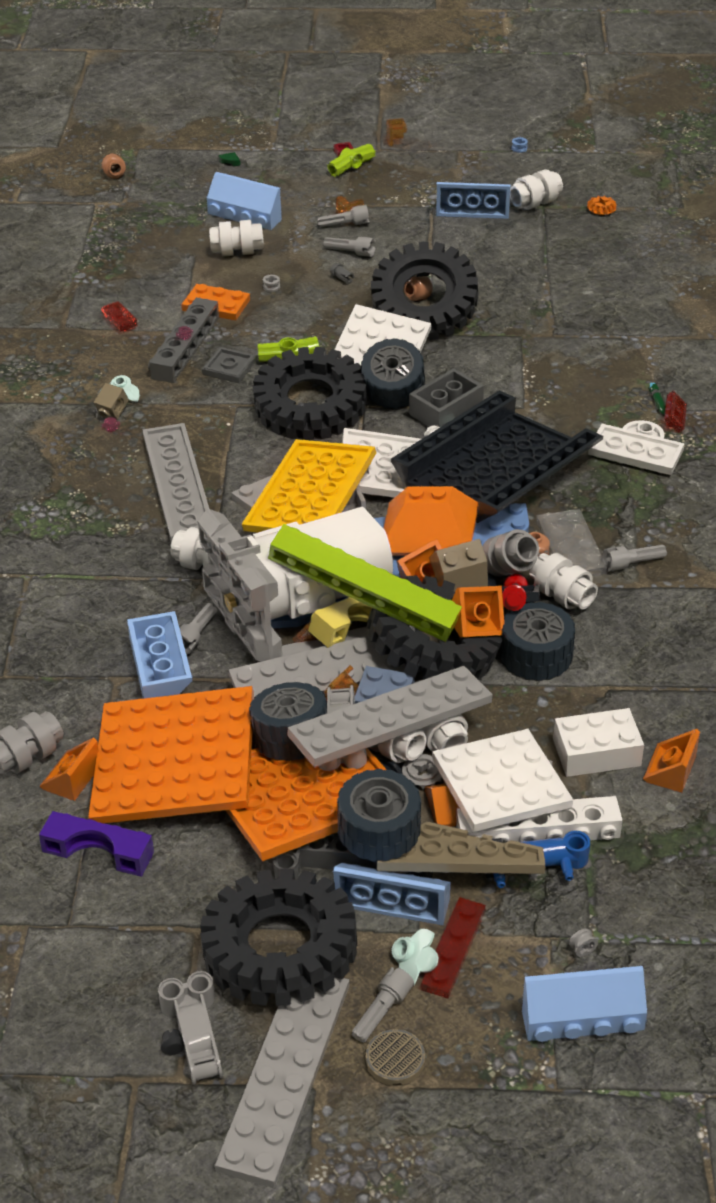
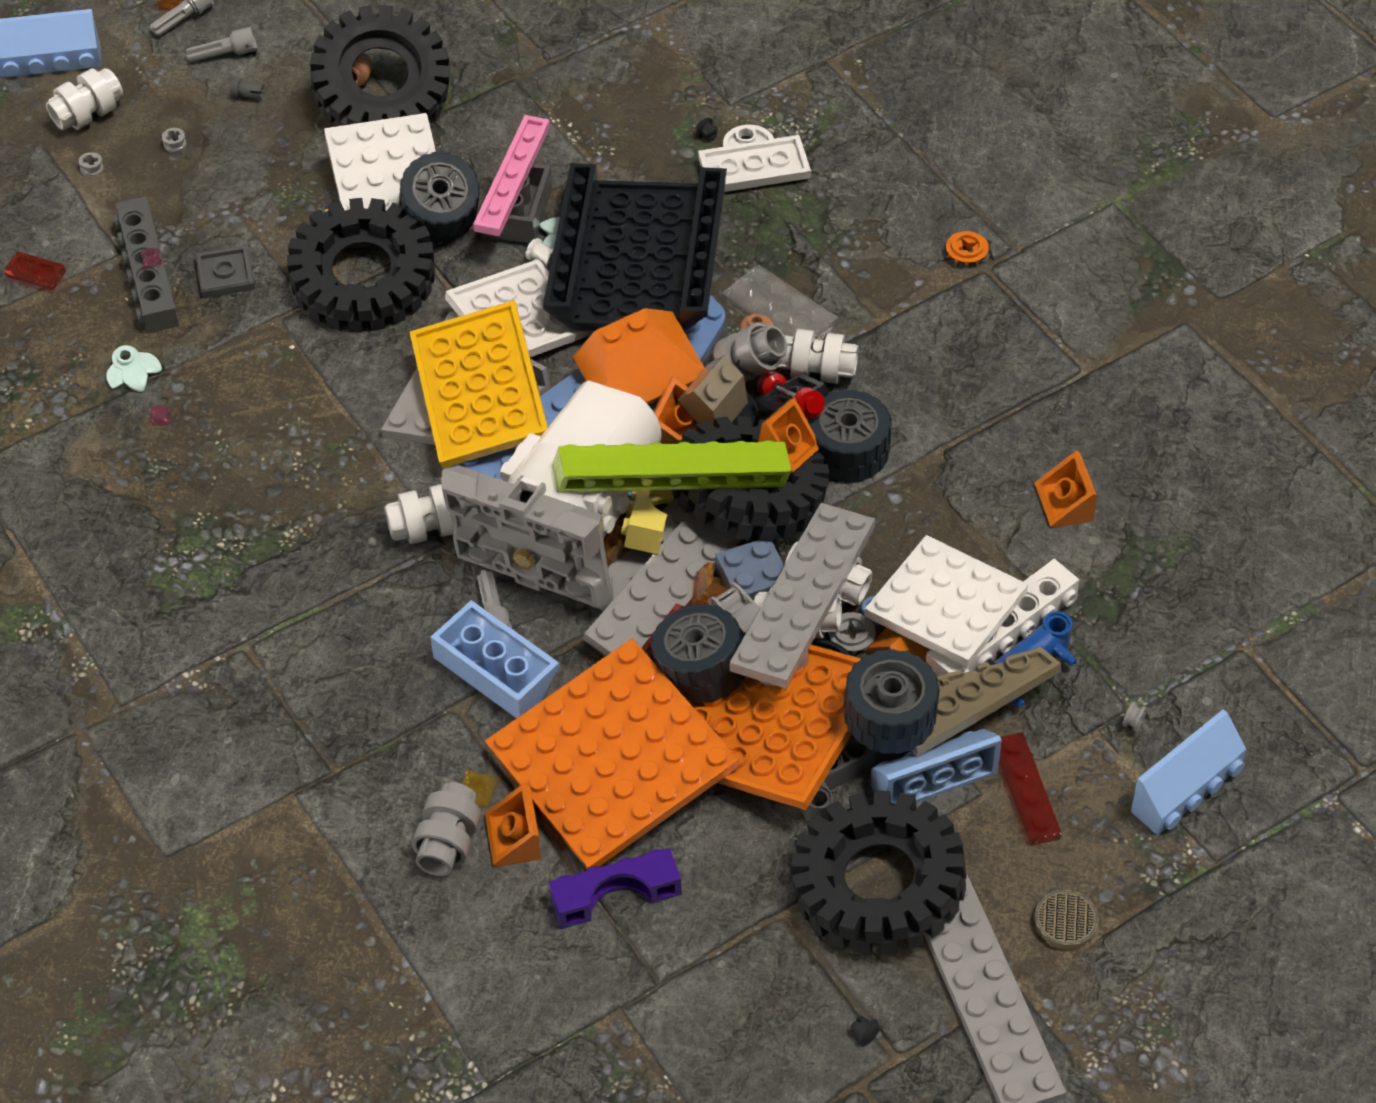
camera: 35 degrees left, 10 degrees up
dark tan brick [94,383,129,420] -> none
light grey plate [142,423,209,543] -> none
light grey piece [158,971,223,1085] -> none
orange plate [182,284,250,321] -> none
lime piece [258,337,319,362] -> none
light grey piece [352,967,414,1043] -> none
light aqua plate [392,929,438,986] -> none
white brick [553,708,644,777] -> none
light grey piece [602,545,667,571] -> none
dark green piece [649,383,667,415] -> none
clear red plate [664,390,687,433] -> none
none -> light grey bush [79,152,103,177]
none -> clear yellow slope [463,769,500,807]
none -> bright pink plate [473,115,550,237]
none -> black piece [696,118,718,141]

